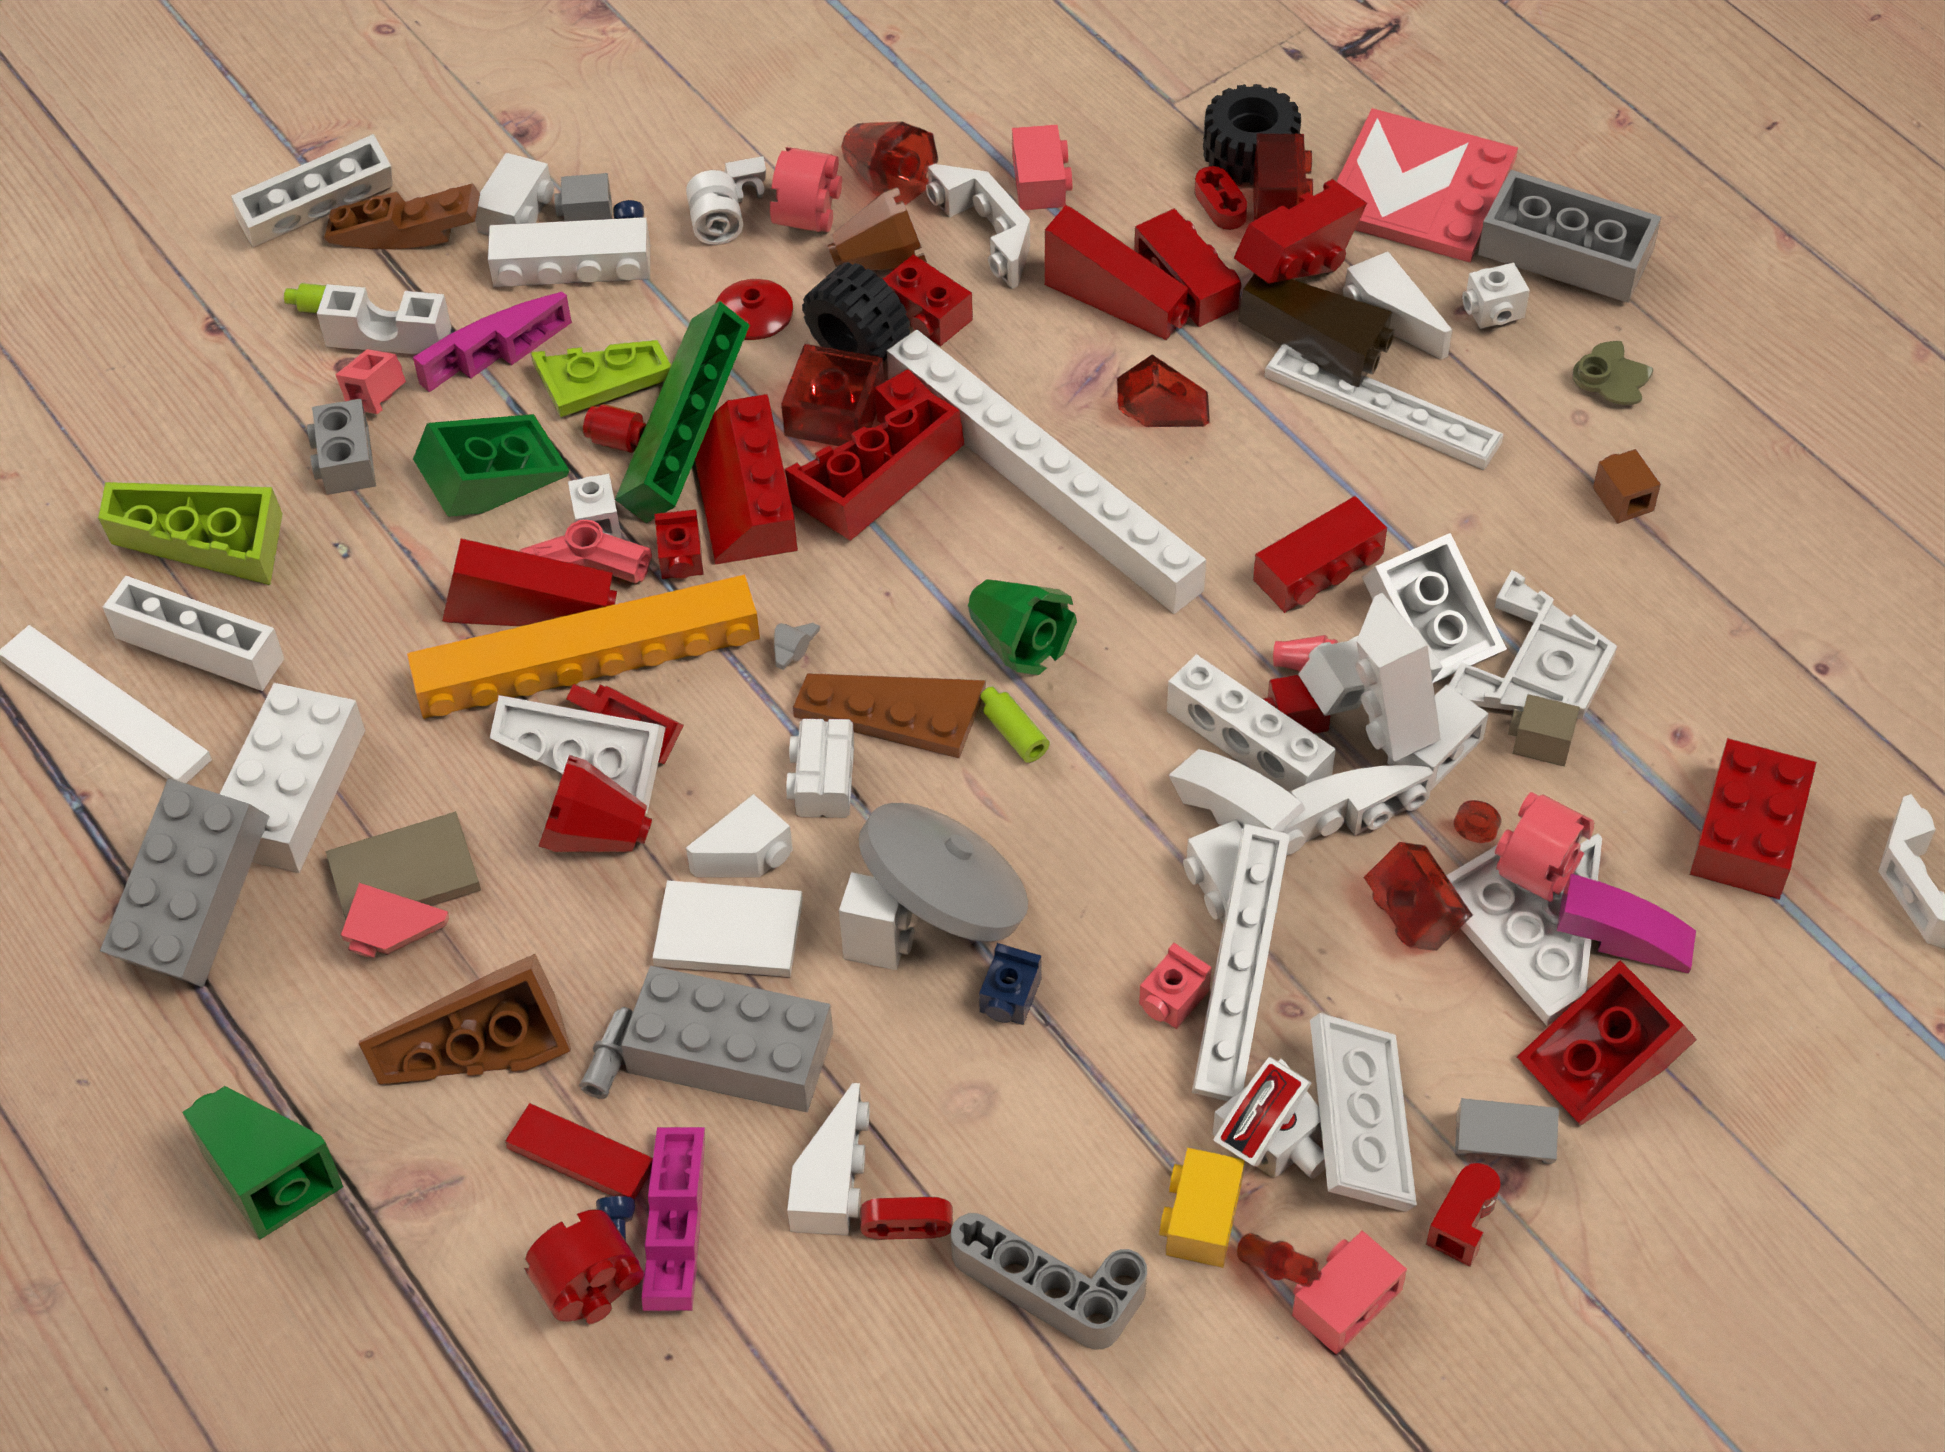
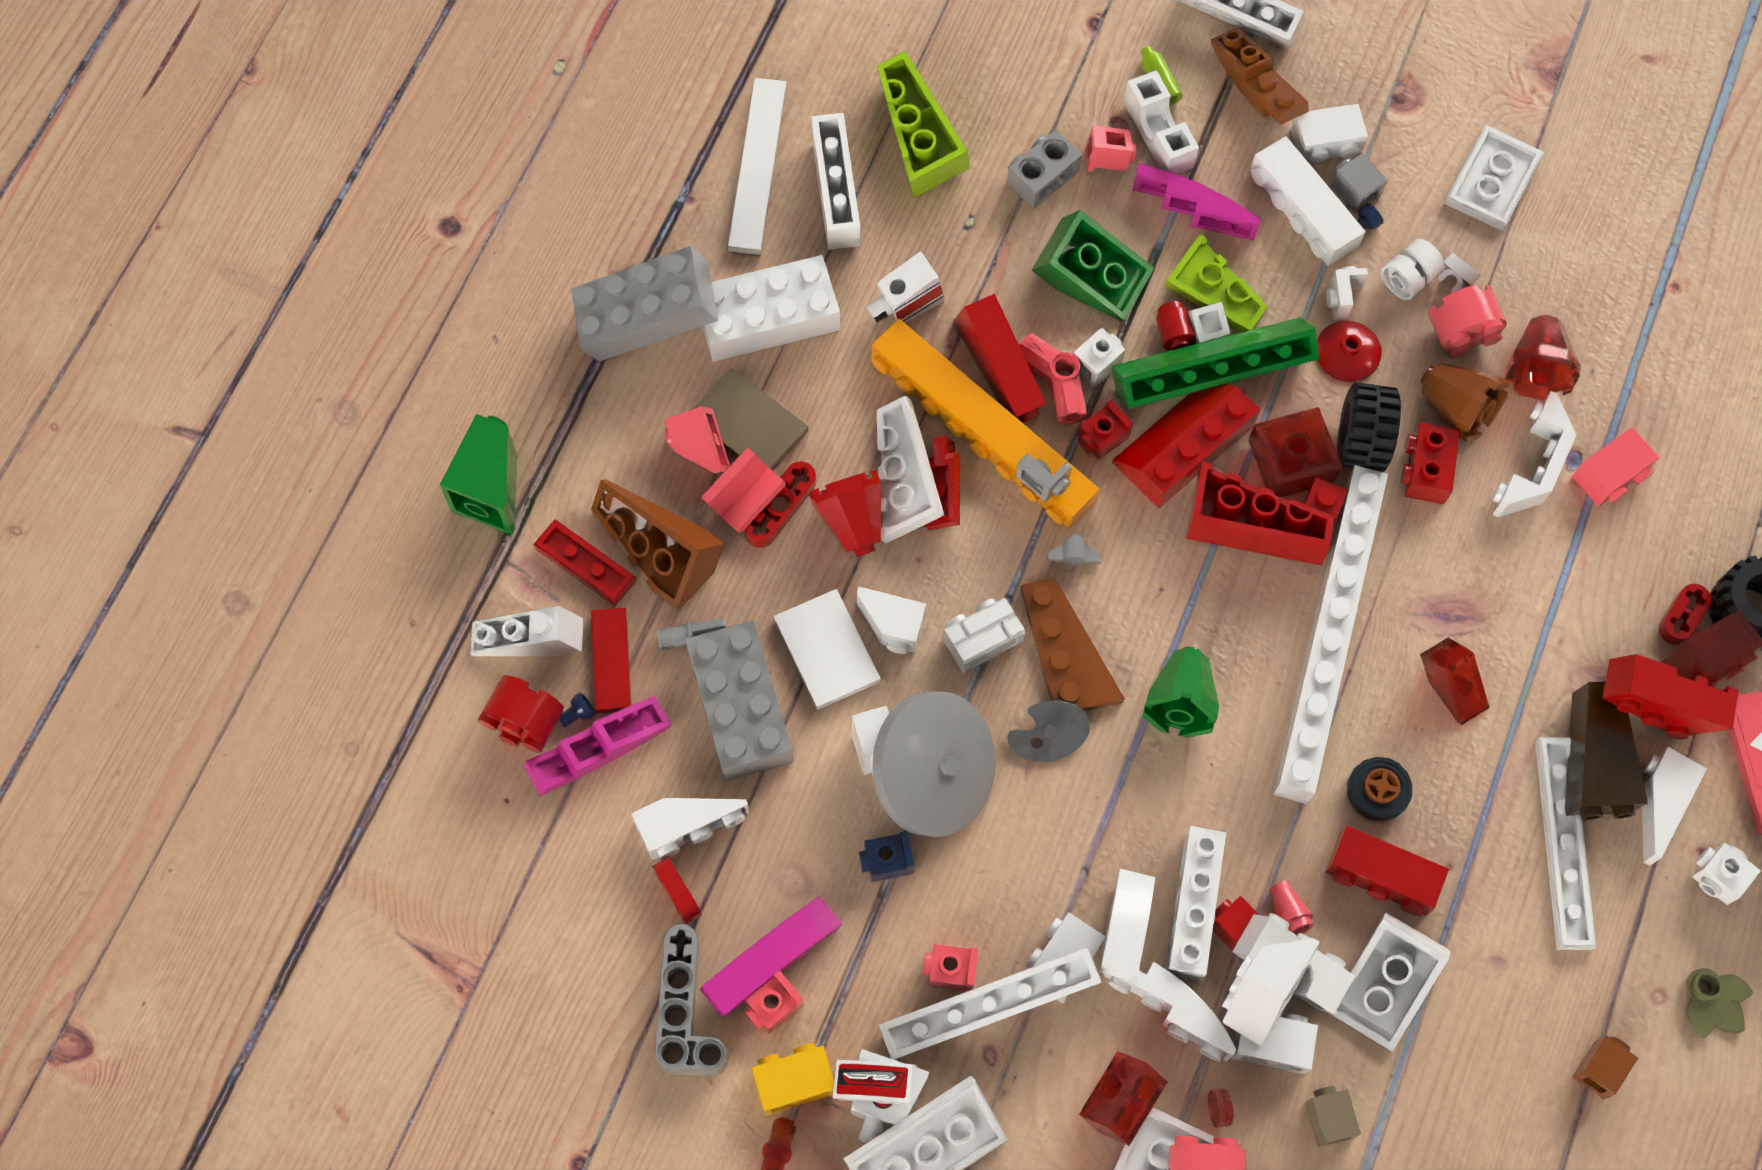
camera: 55 degrees right, 15 degrees up
lime cylinder [980,687,1050,763] -> none
red slope [1044,205,1190,340] -> none
red brick [1134,208,1242,327] -> none
white wing [1448,570,1617,719] -> none
none -> white slope [470,606,583,657]
none -> red tile [533,519,637,606]
none -> dark pink slope [700,896,843,1018]
none -> coral panel [701,447,786,533]
none -> red beam [745,461,816,548]
none -> coral brick [745,971,804,1034]
none -> white torso [866,251,945,323]
none -> flat silver piece [1007,701,1090,762]
none -> light grey bracket [1015,453,1072,502]
none -> white tile [1188,302,1231,344]
none -> white bracket [1326,266,1368,320]
none -> black wheel [1347,757,1412,821]
none -> white tile [1444,125,1544,232]

